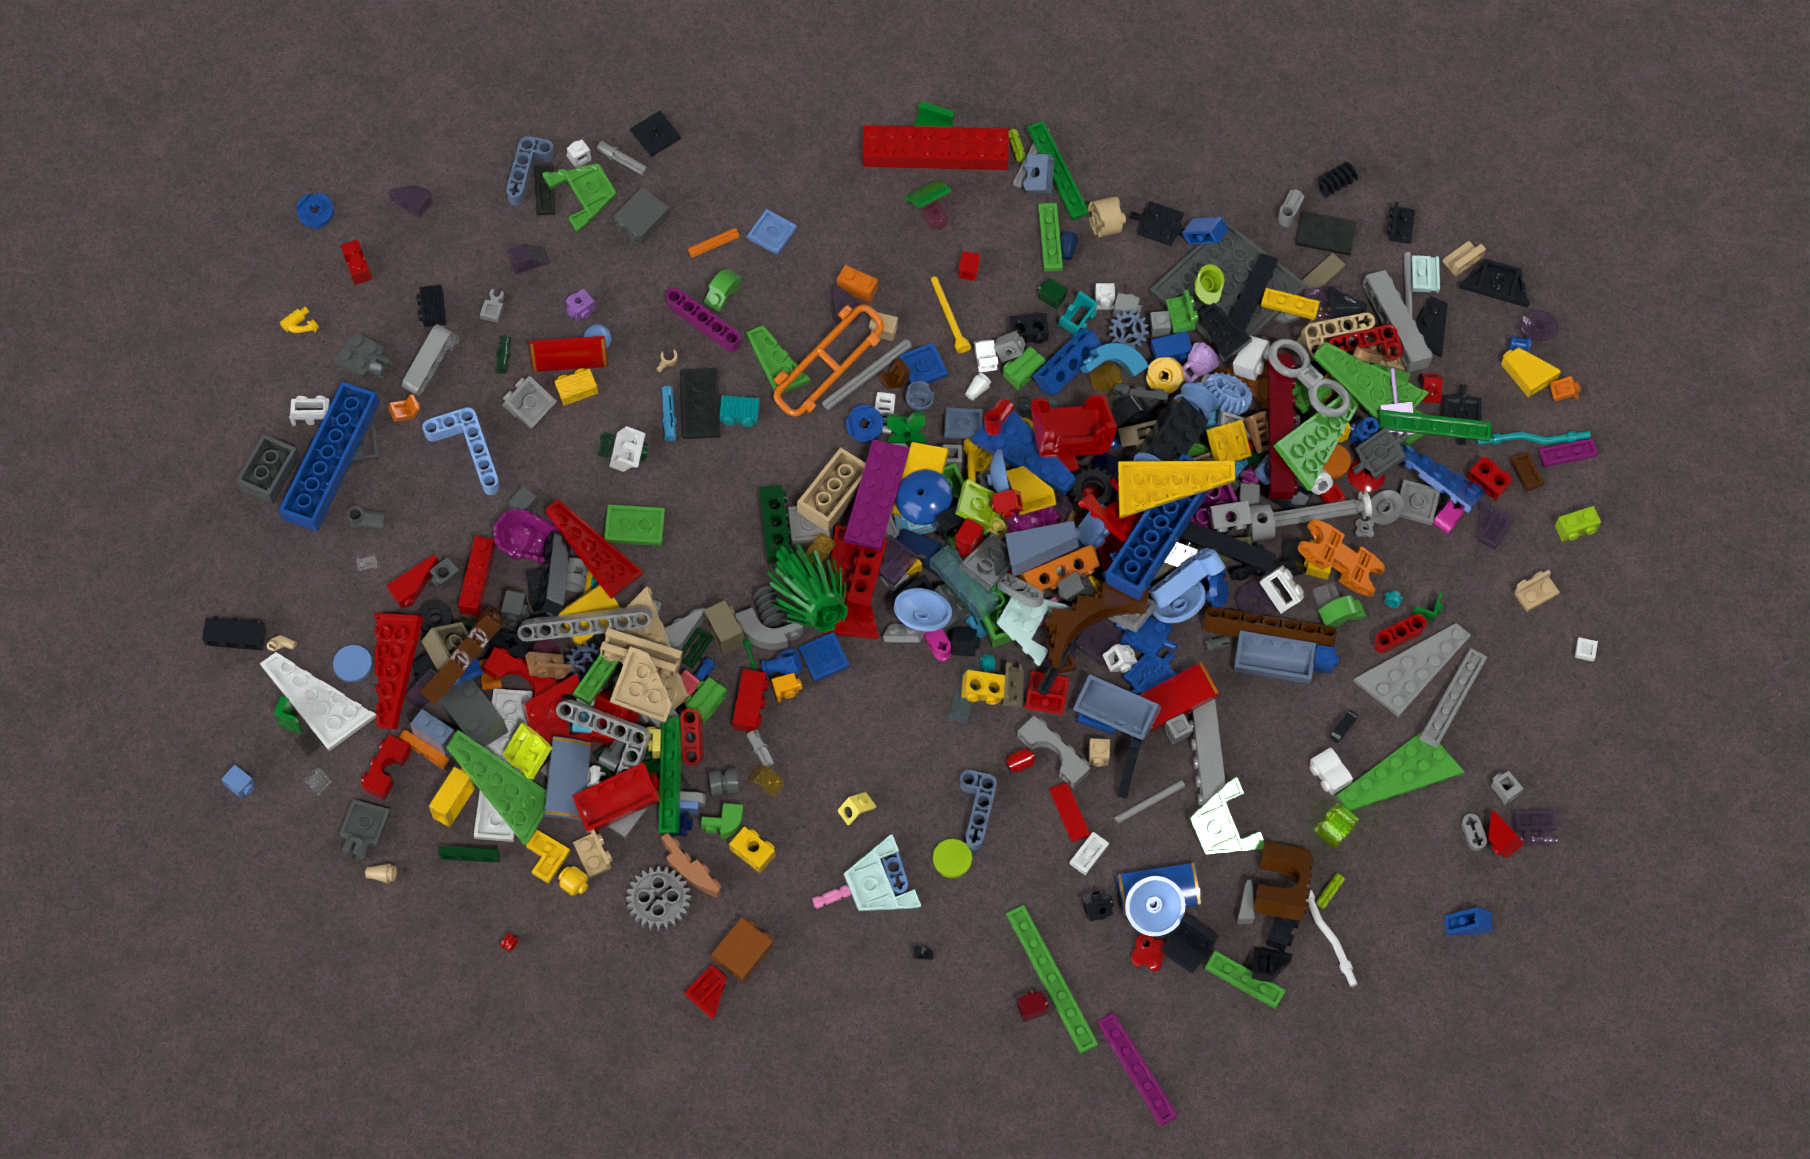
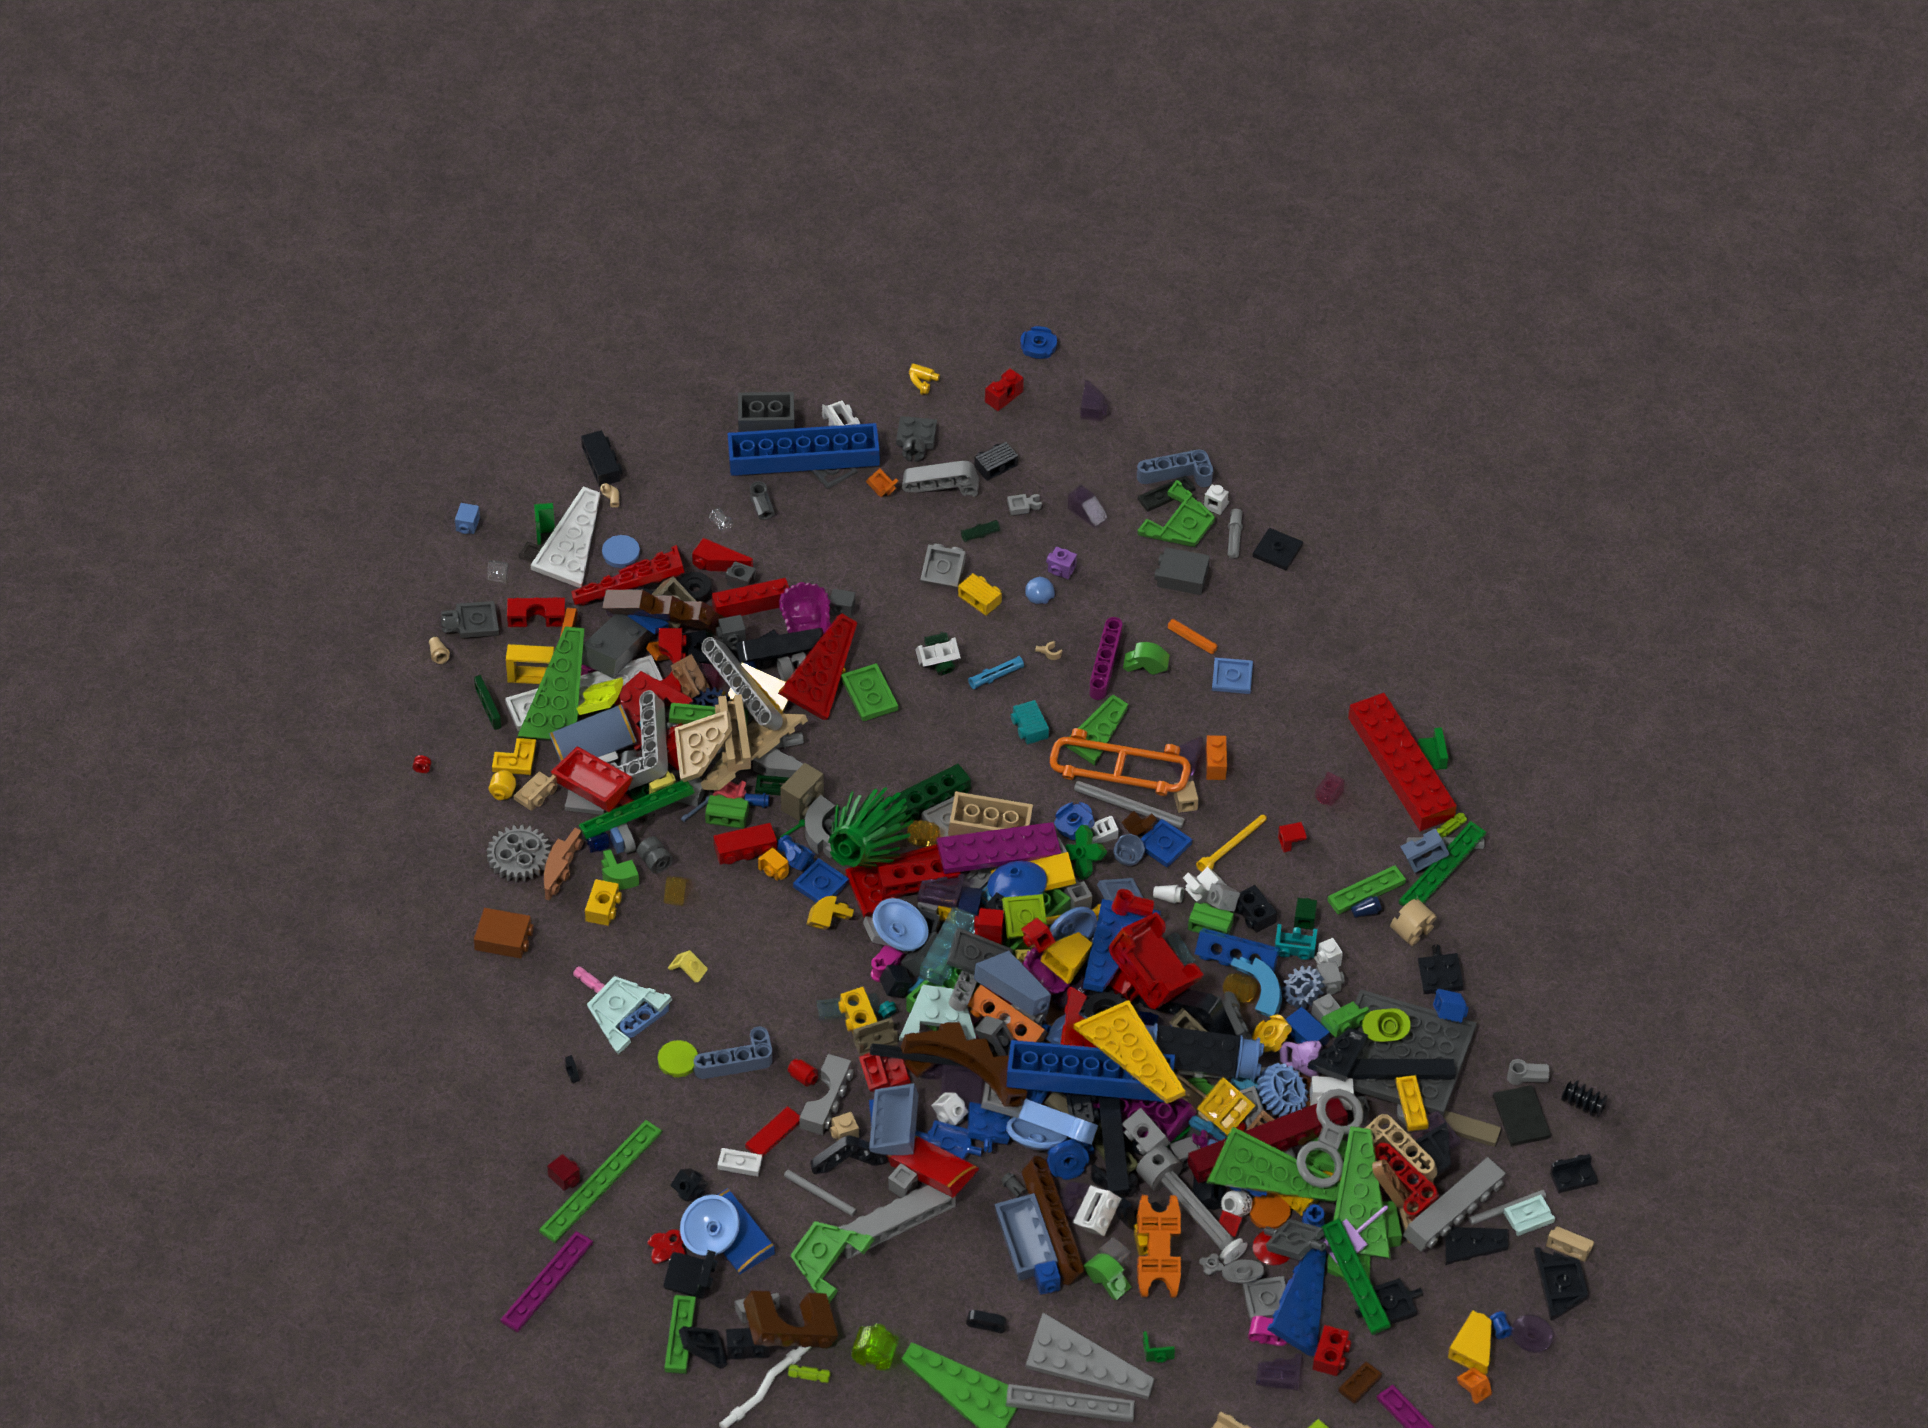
camera: 65 degrees right, 15 degrees down
sand blue brick [410,709,455,759] -> none
light blue beam [422,408,500,495] -> none
red slope [529,336,608,372] -> none
pearl dark grey tile [680,368,720,439] -> none
red beam [680,708,704,766] -> none
red wing [684,964,727,1021] -> none
light grey axle [747,730,774,768] -> none
green slope [904,180,952,208] -> none
white brick [1309,747,1353,795] -> none
red beam [1373,614,1426,653] -> none
teal plate [1385,591,1403,608] -> none
red bracket [1421,373,1443,403] -> none
teal bar [1477,431,1590,445] -> none
none -> yellow brick [806,896,854,930]

